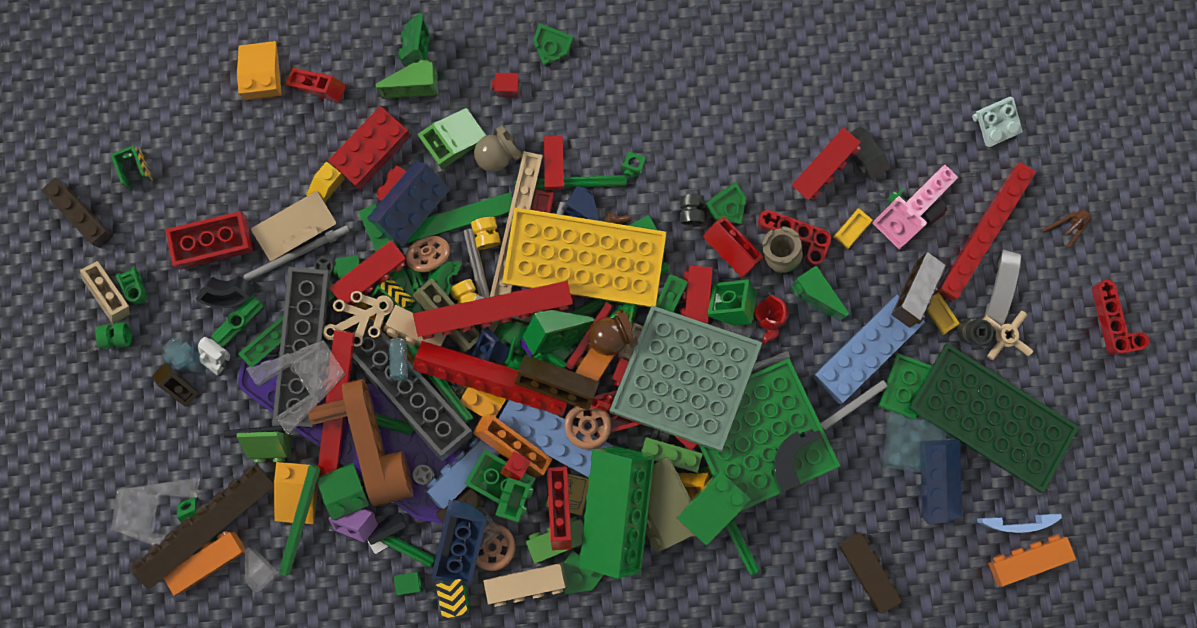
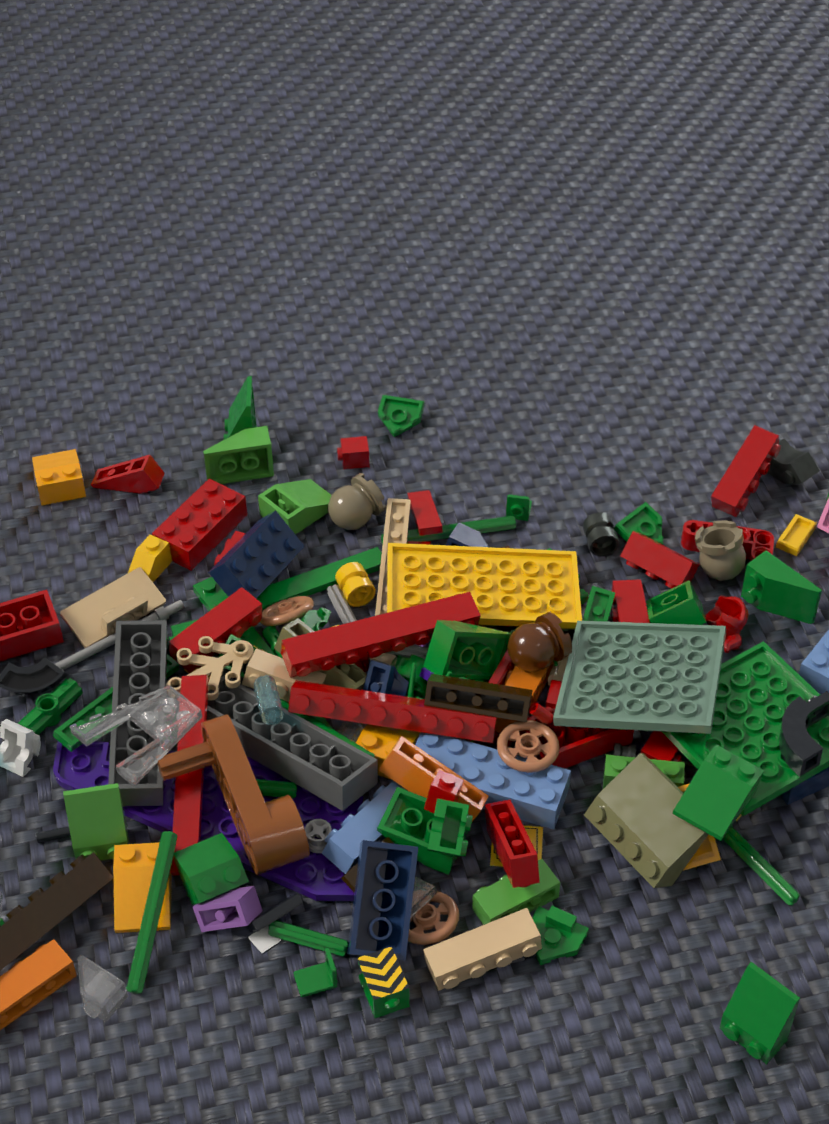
camera: 10 degrees left, 35 degrees down
green brick [579,446,655,579] -> none

